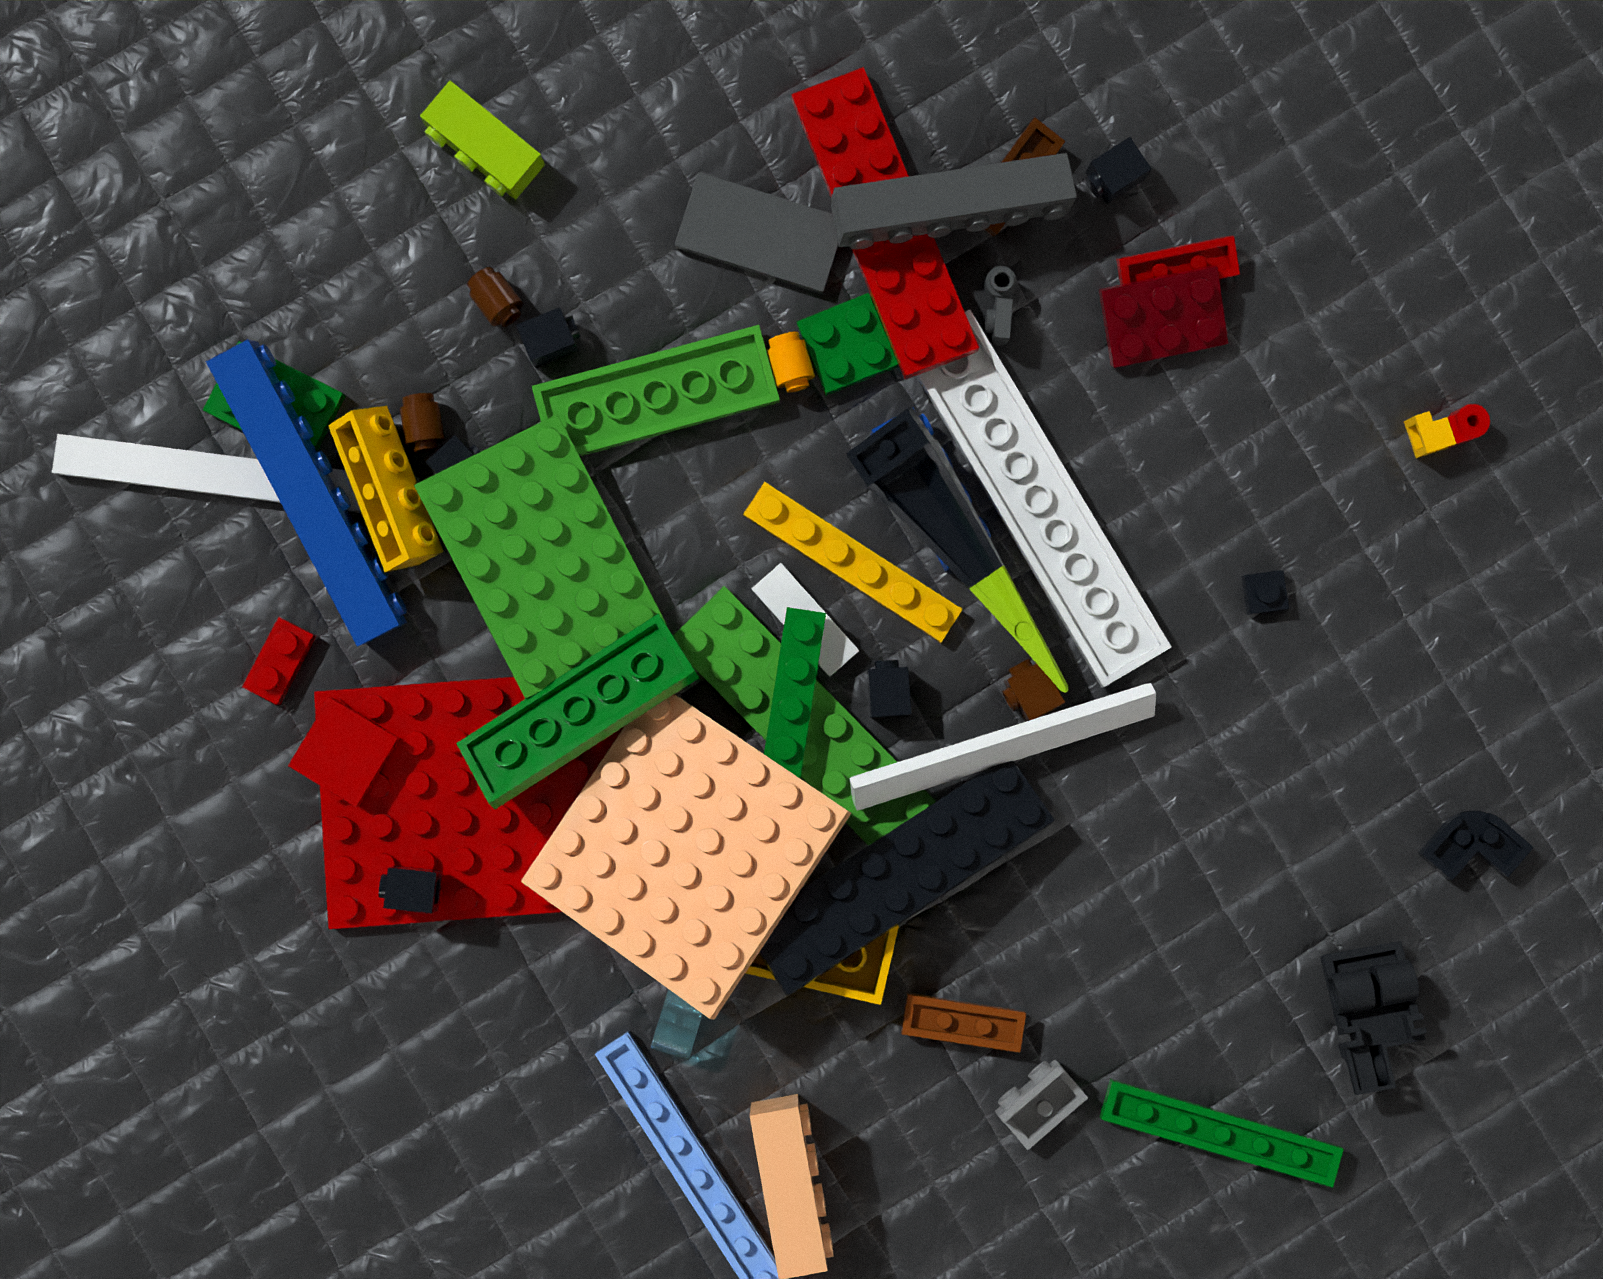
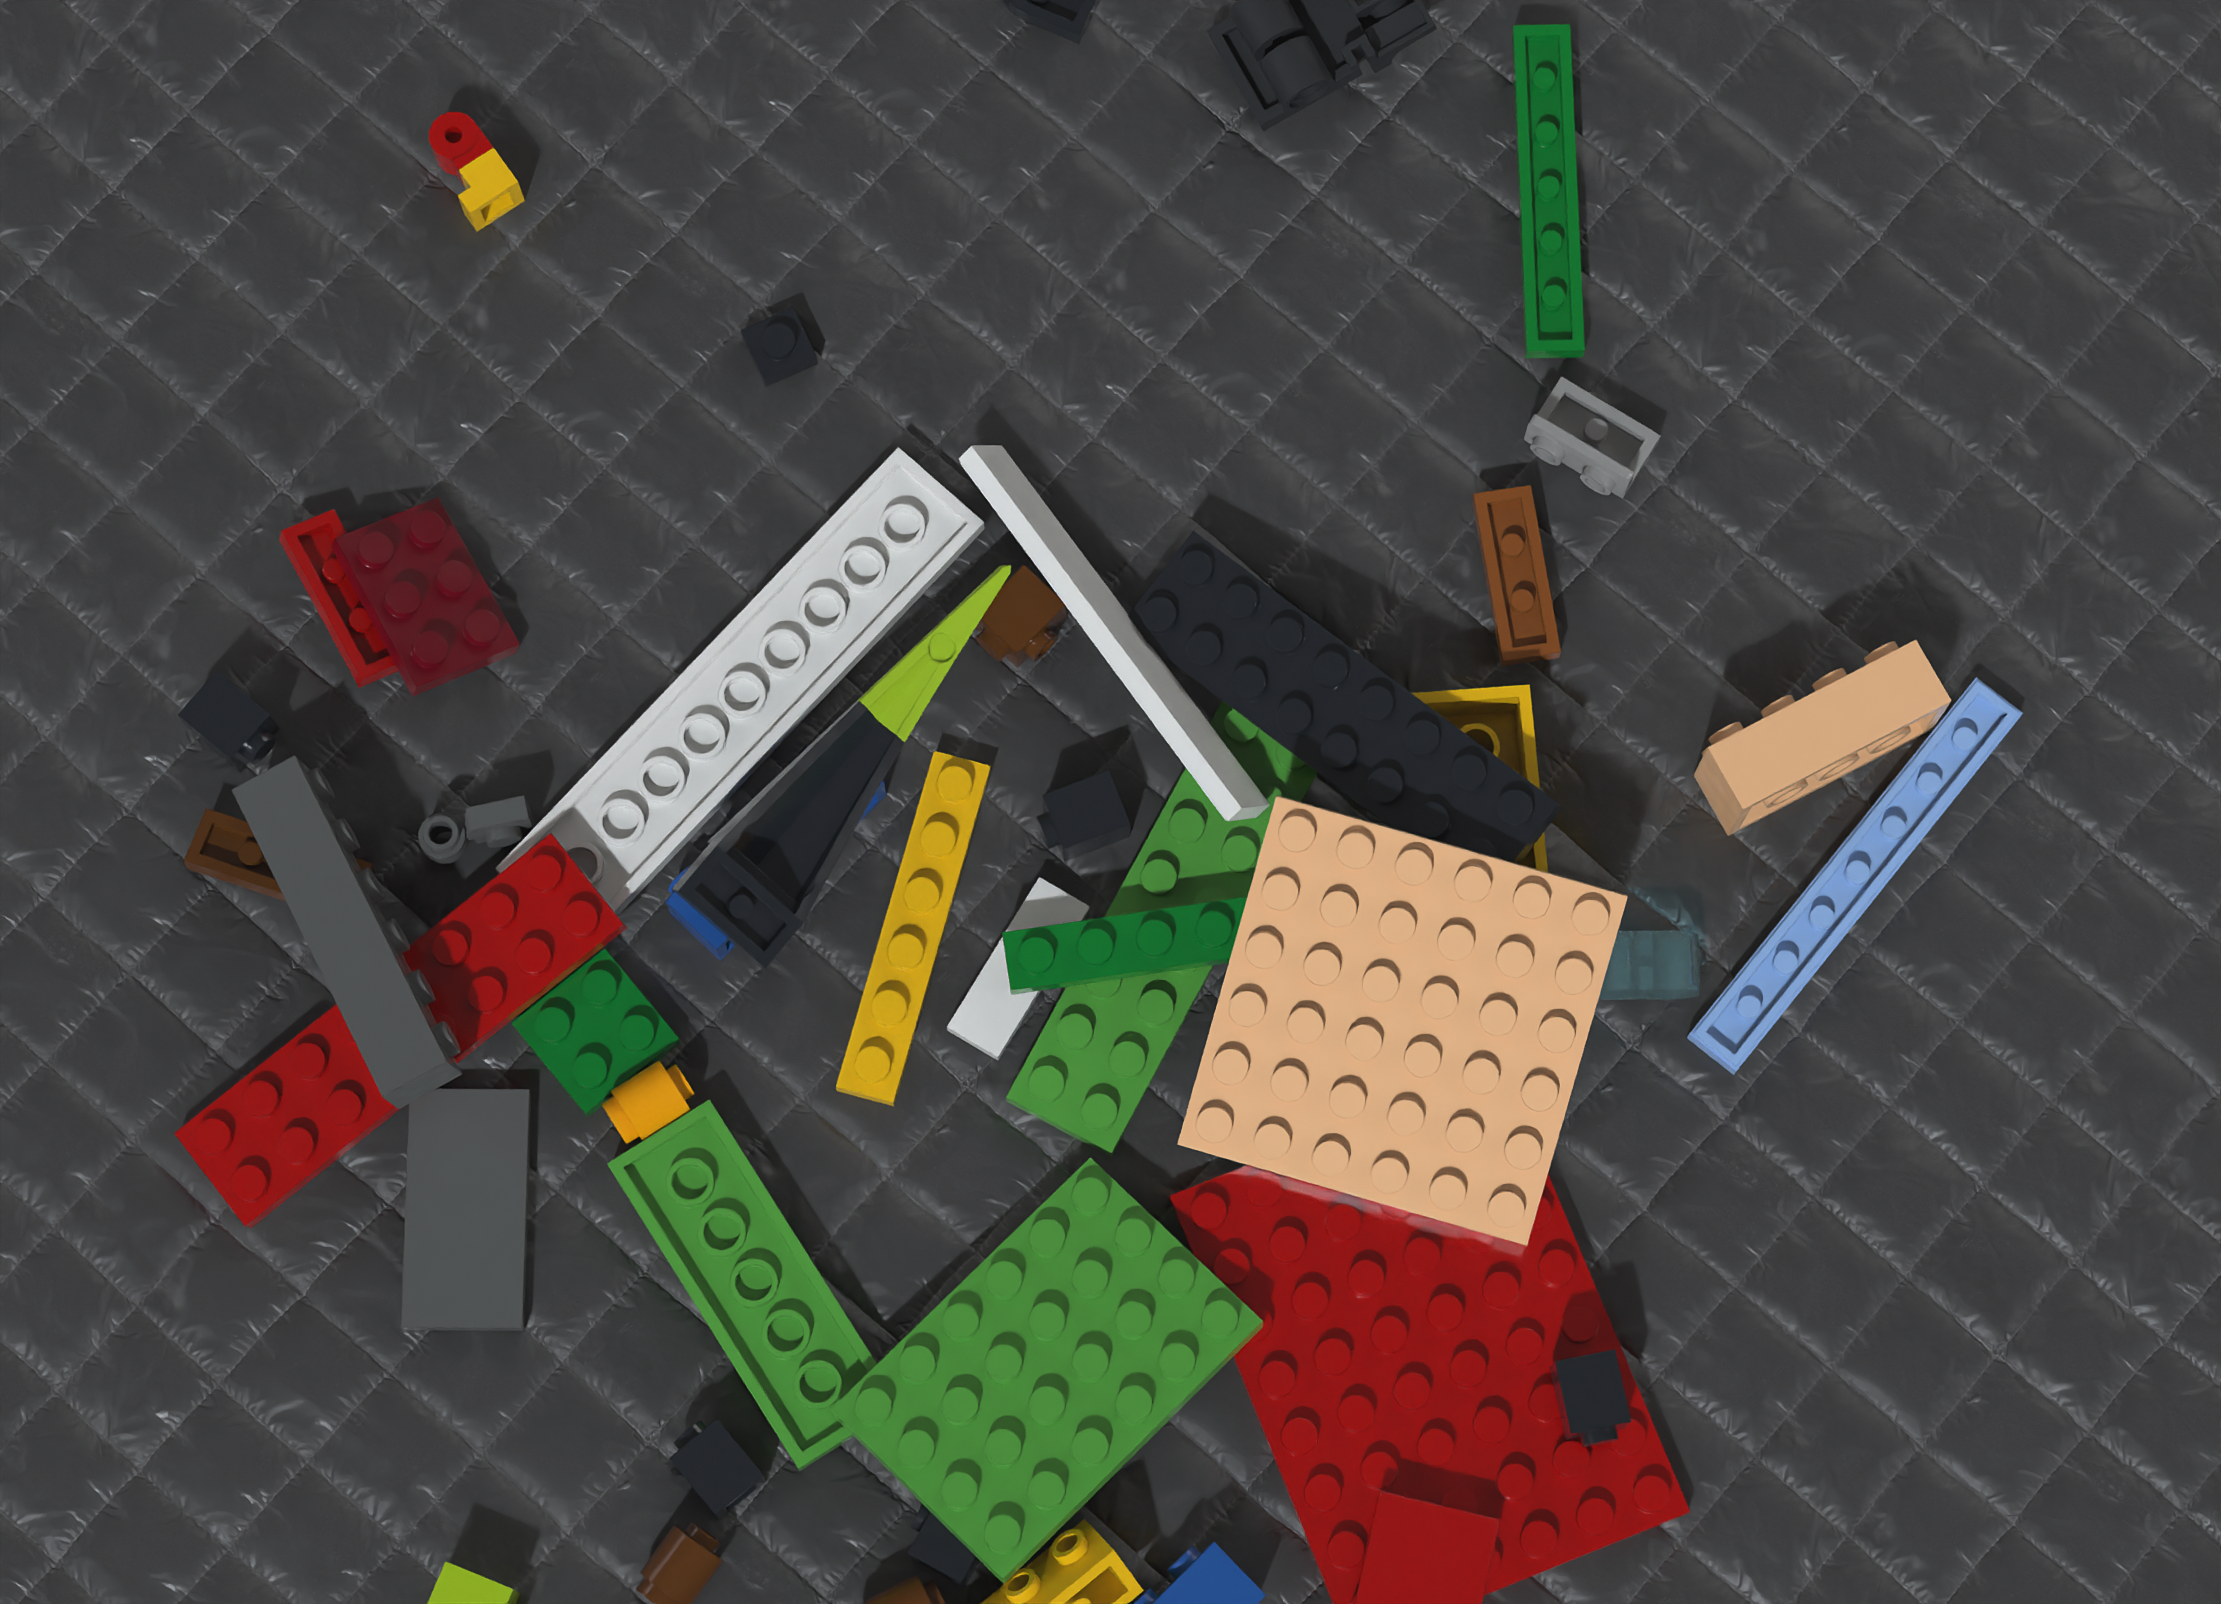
camera: 105 degrees left, 10 degrees down
green plate [456,613,699,809] -> none

